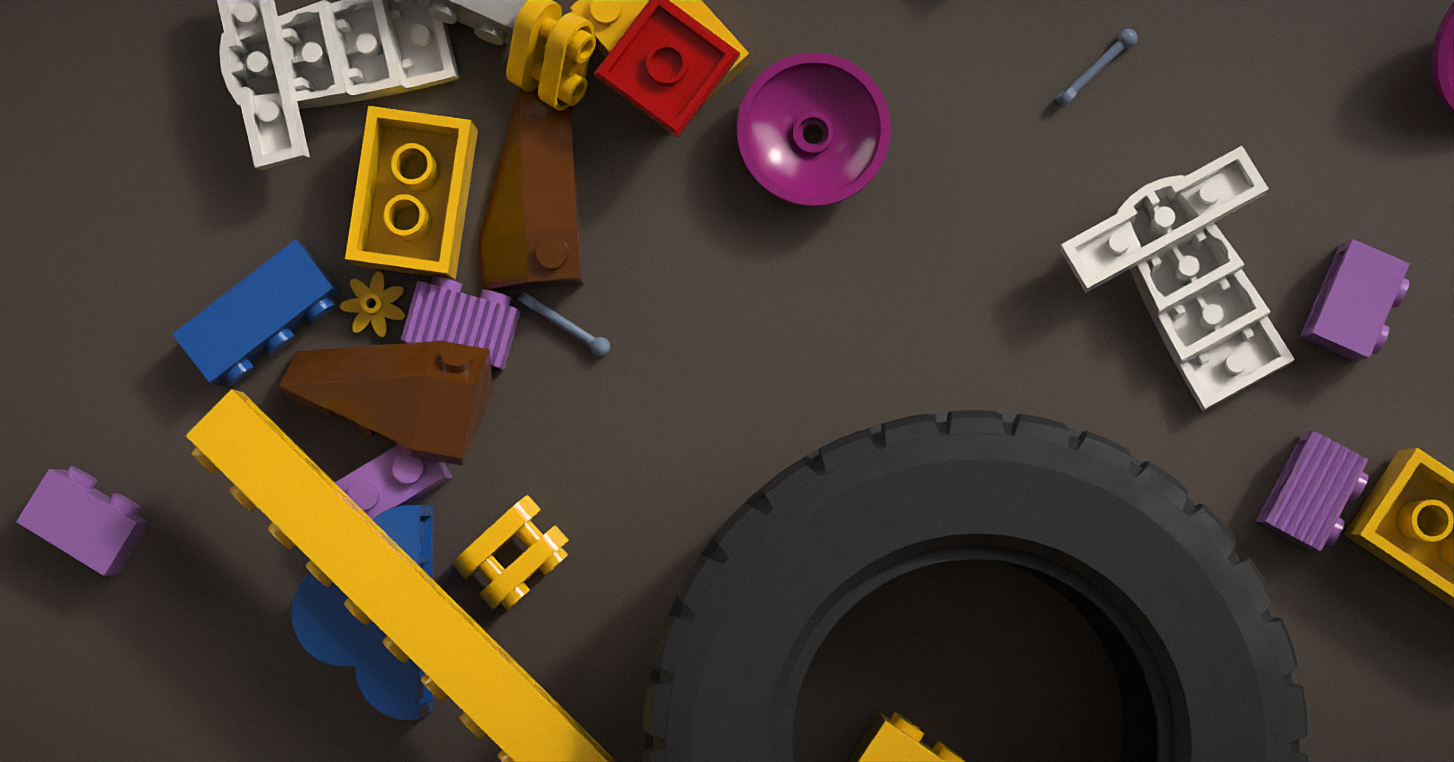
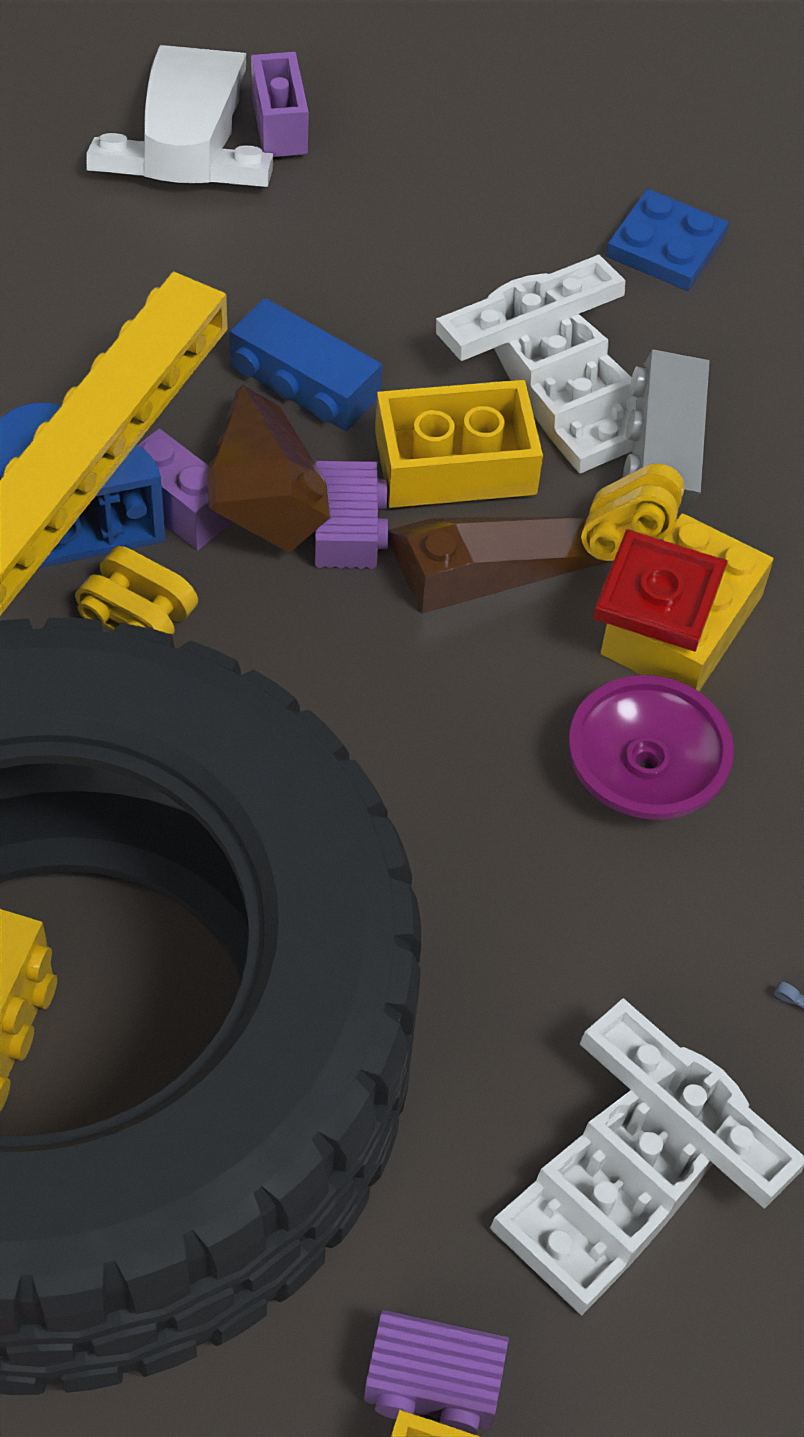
camera: 65 degrees right, 30 degrees down
medium lavender brick [16,466,150,576] -> none
yellow plant [340,271,405,337] -> none
sand blue hinge [517,291,610,357] -> none
medium lavender brick [1300,239,1410,362] -> none

